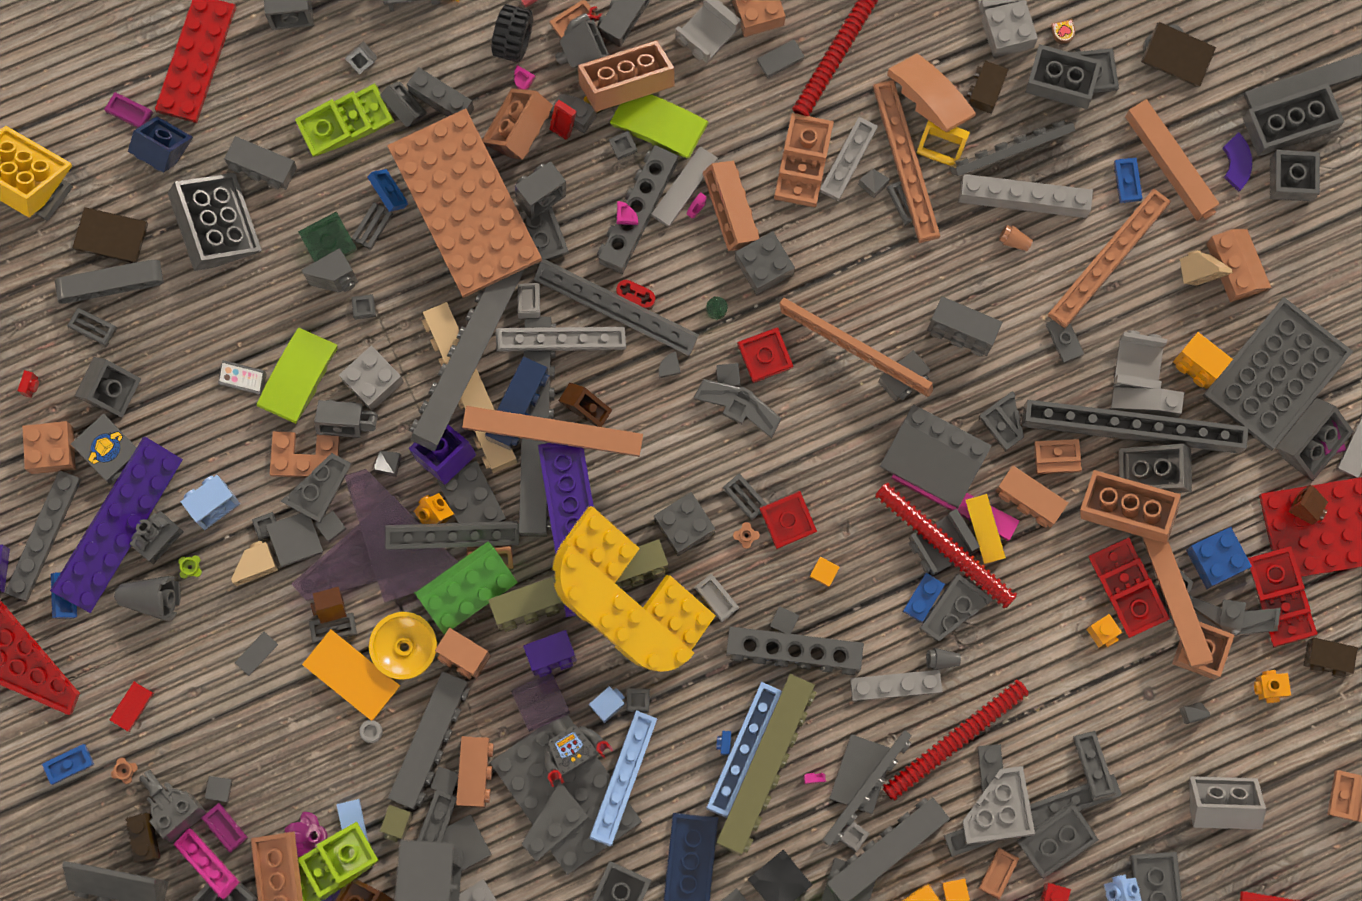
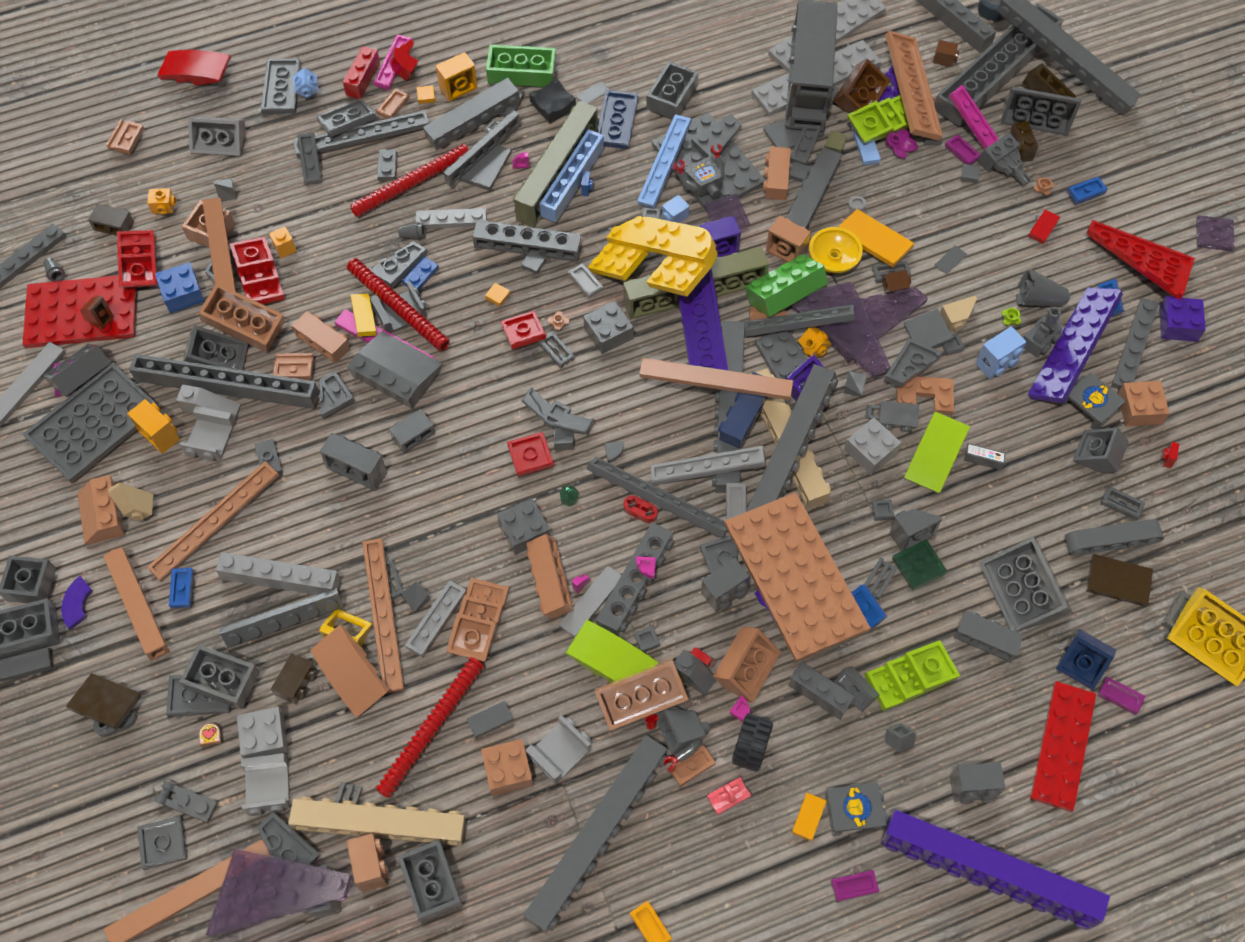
camera: 175 degrees left, 15 degrees down
dark grey tile [315,511,346,542] -> none
reddish brown slope [558,382,612,427] -> none
nougat tile [780,297,933,397] -> none
light grey plate [962,766,1035,845] -> none
nougat cone [999,225,1033,251] -> none
dark grey plate [1189,595,1280,636] -> none

